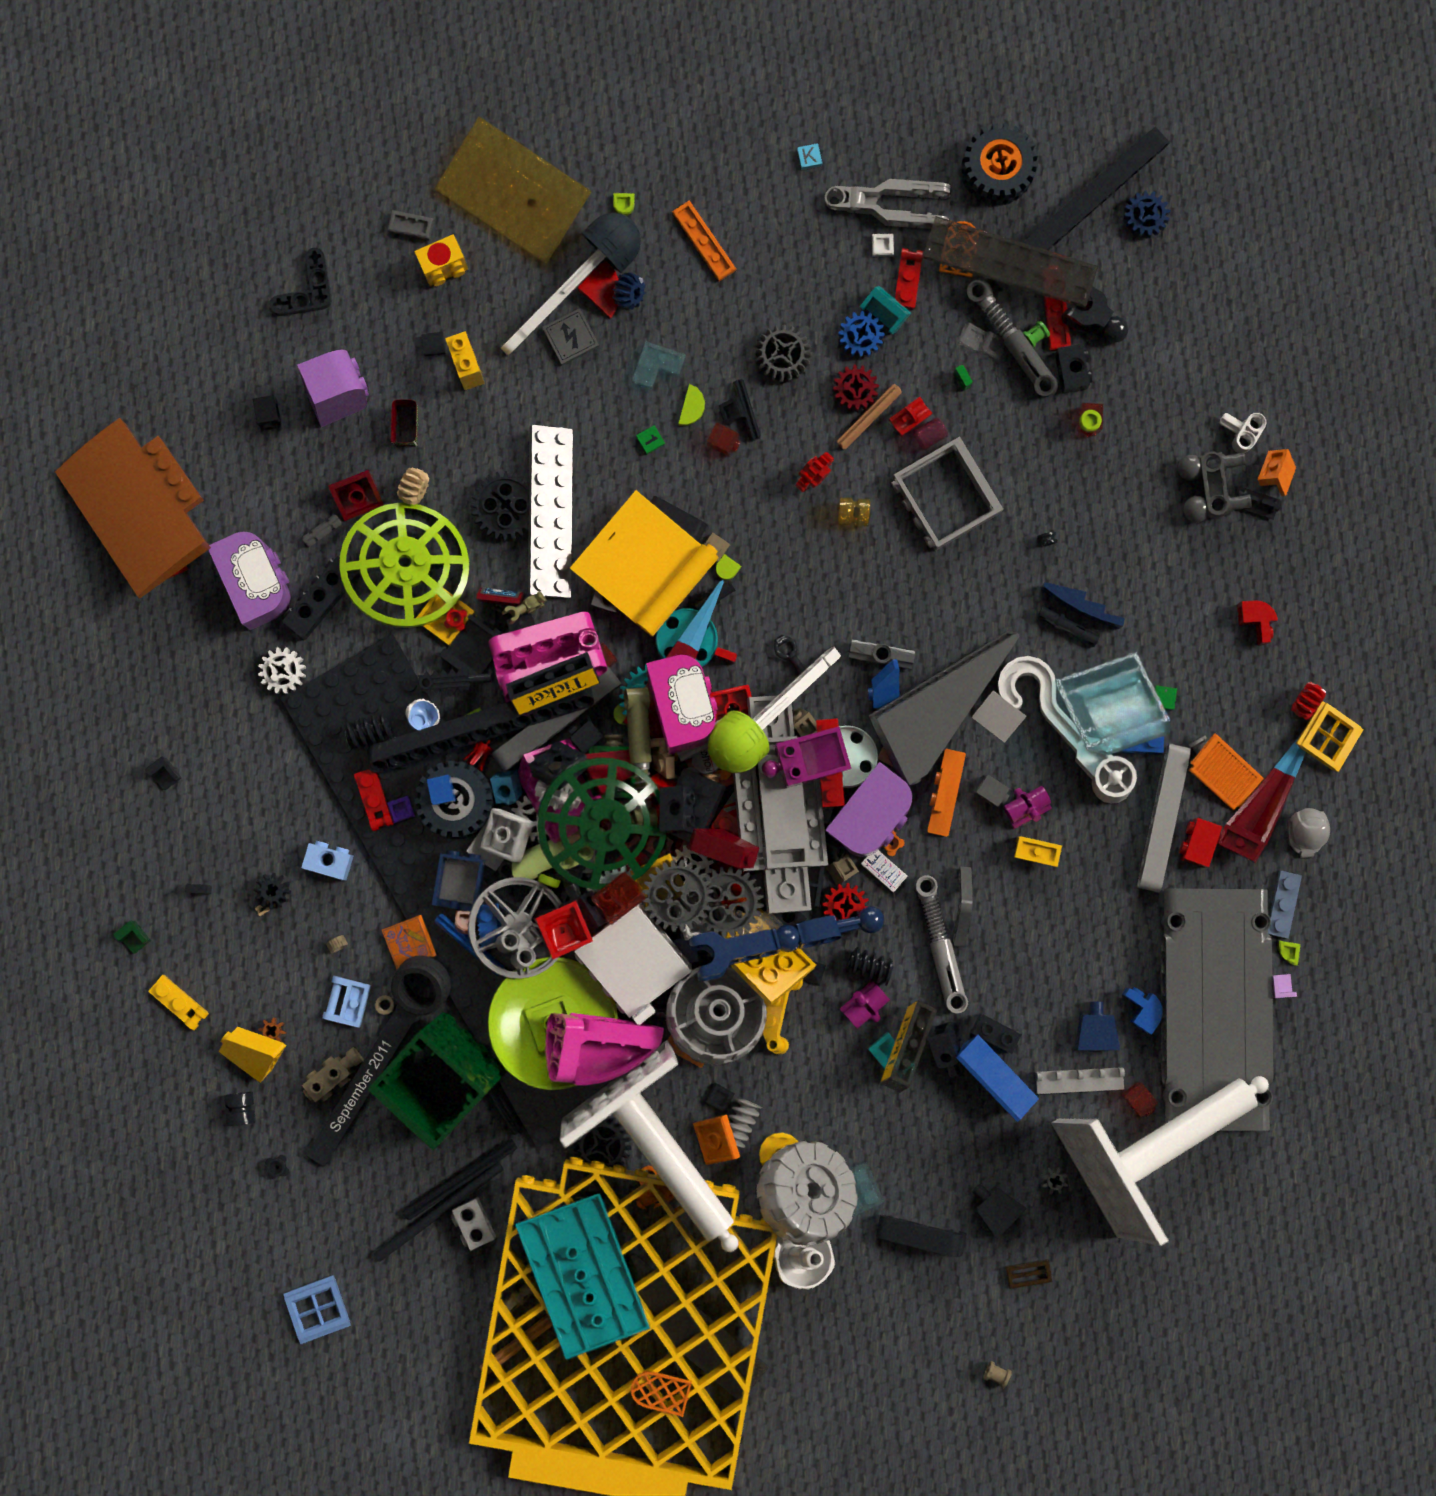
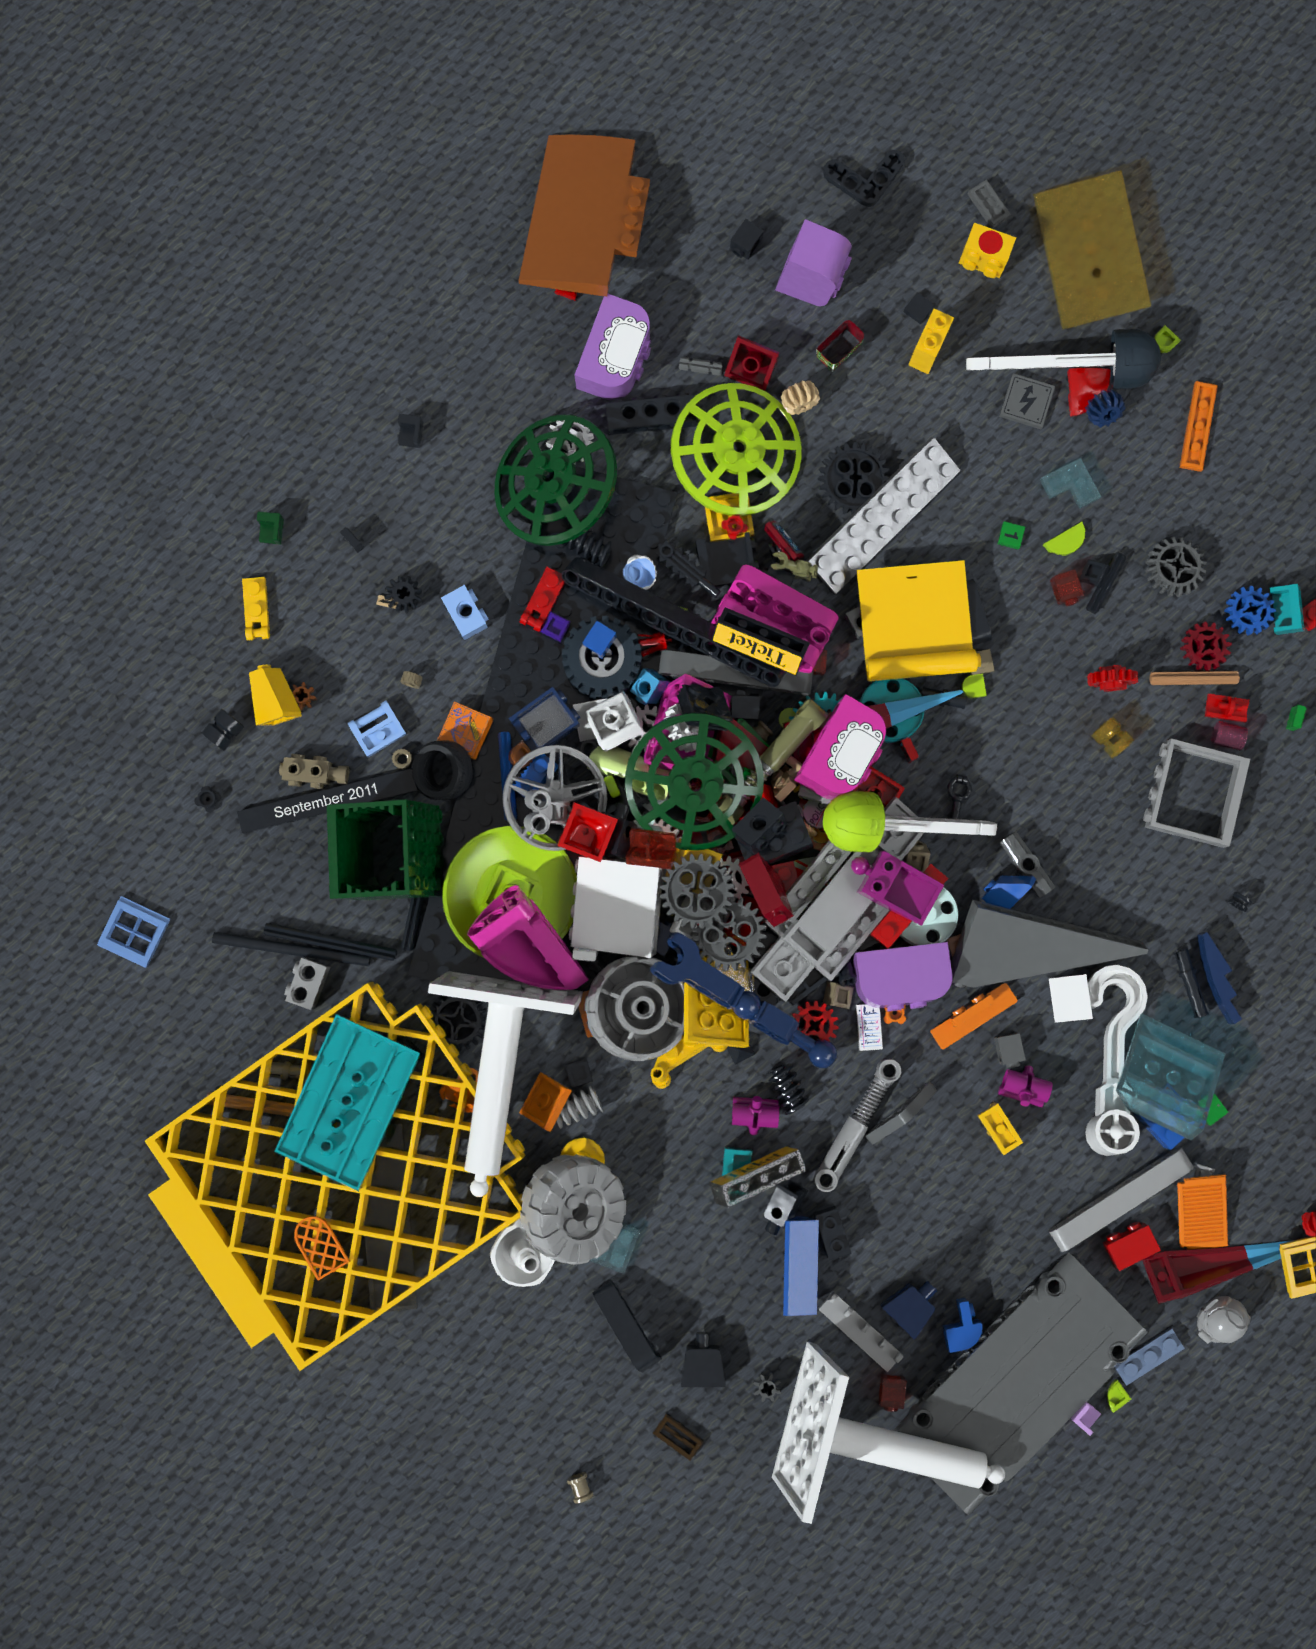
camera: 50 degrees right, 0 degrees up
none -> dark green dish [494,415,617,546]

